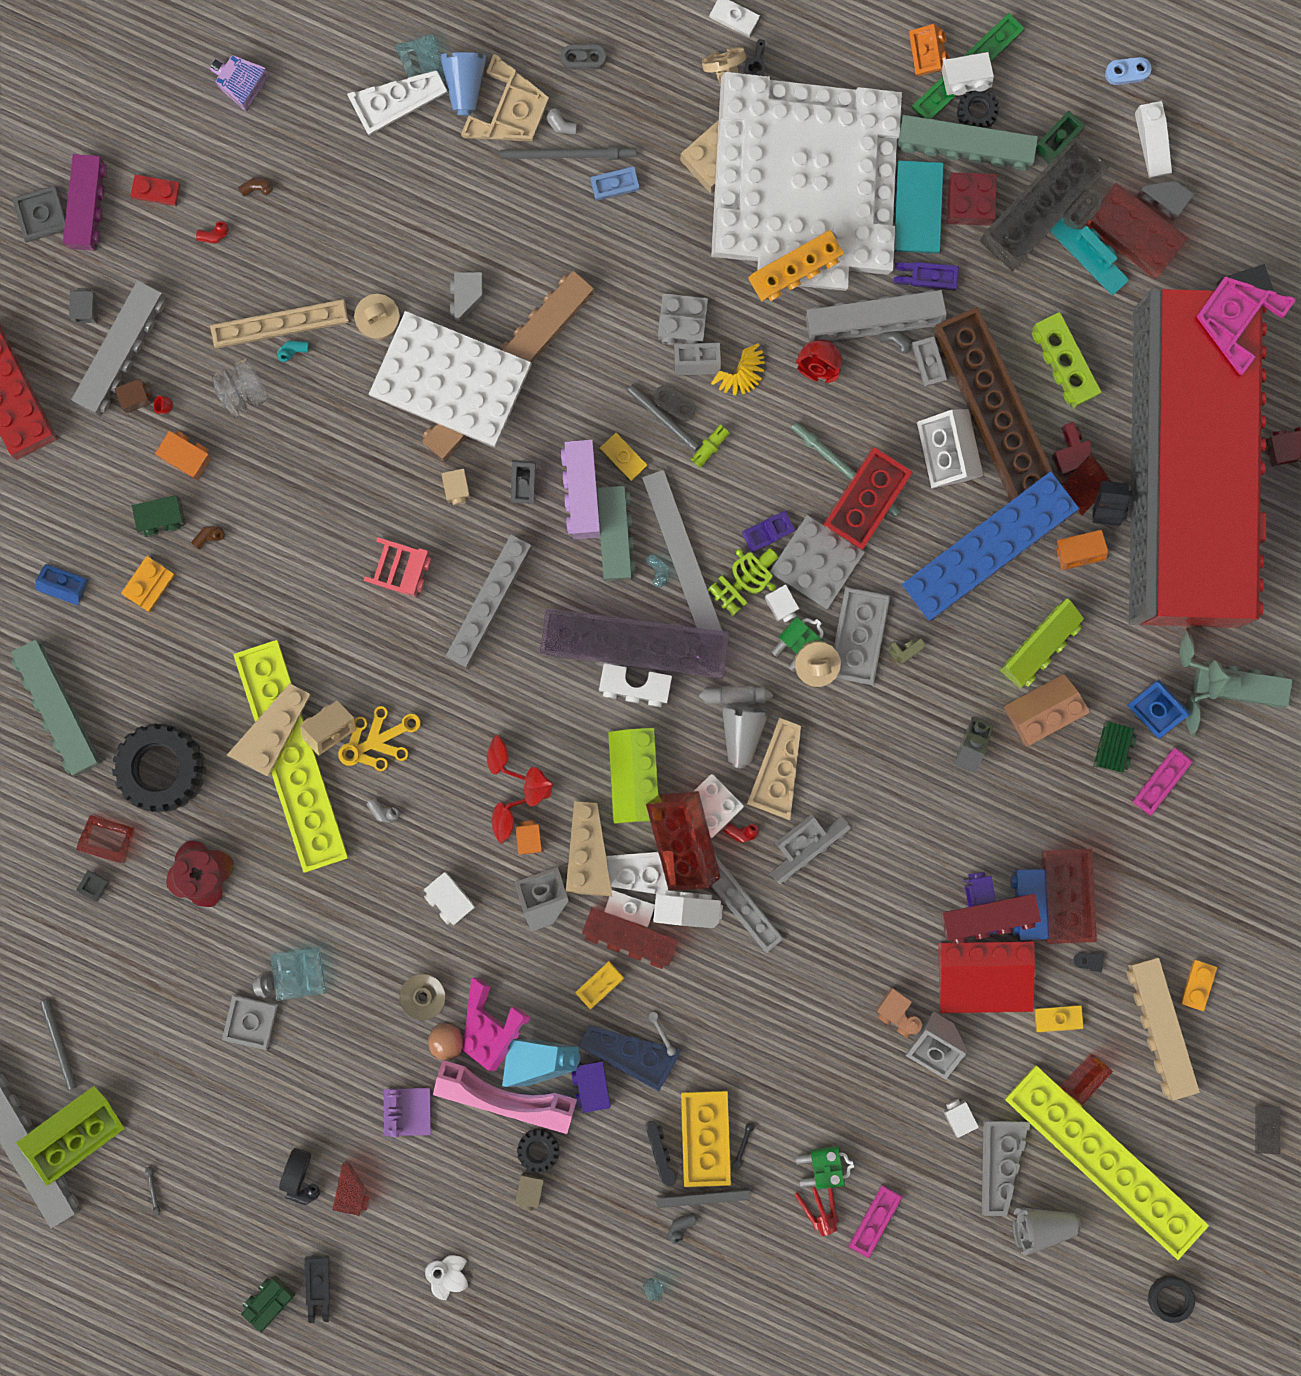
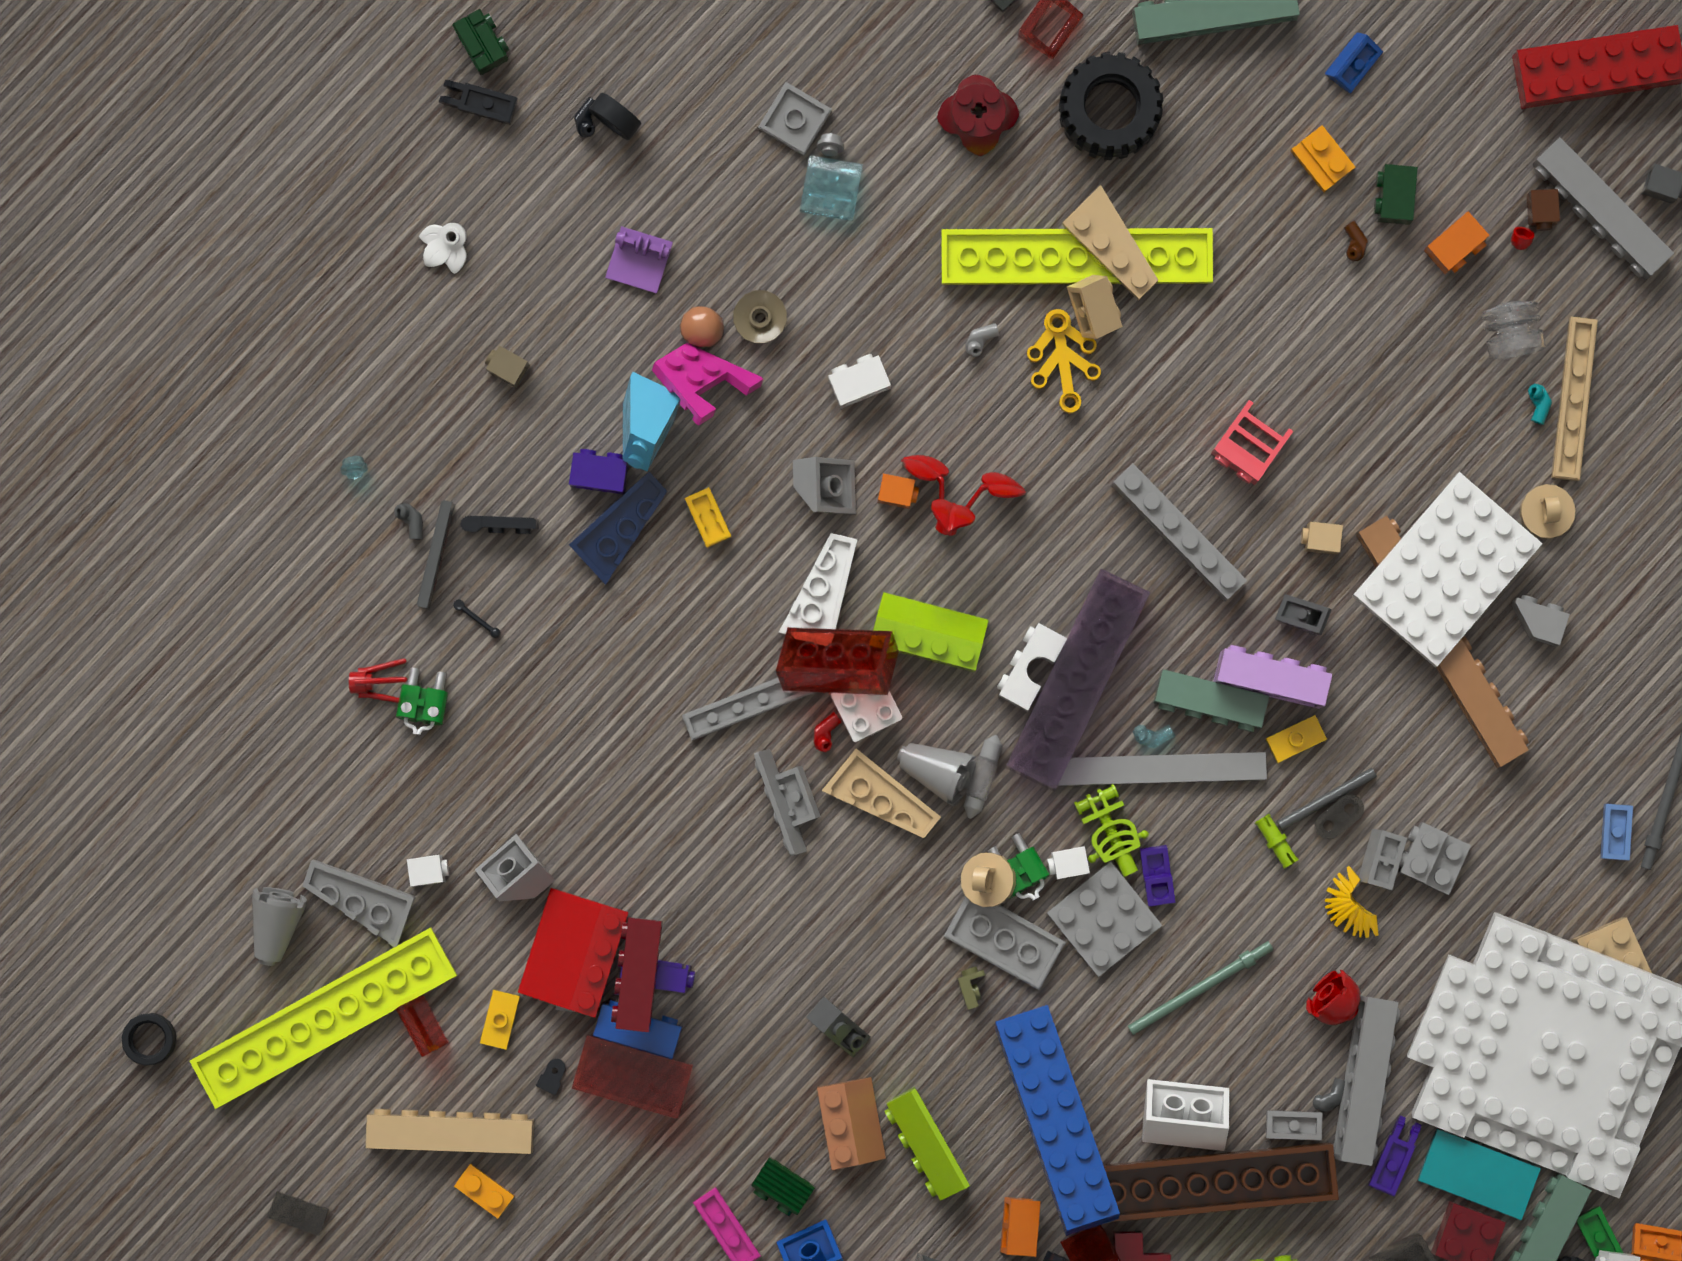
camera: 110 degrees right, 0 degrees up
clear red slope [332,1161,370,1216] -> none
bright pink arch [433,1060,577,1134] -> none
black tyre [517,1129,559,1173] -> none
tan wing [566,801,613,897] -> none
clear red brick [582,908,678,969] -> none
white plate [604,890,655,927] -> none
light grey hinge [649,1012,676,1056] -> none
white hinge [653,891,723,928] -> none
yellow plate [681,1091,731,1187] -> none
light orange brick [748,230,844,302] -> none
red brick [822,447,913,550] -> none
dark pink tile [848,1185,903,1258] -> none
nougat brick [875,988,922,1039] -> none

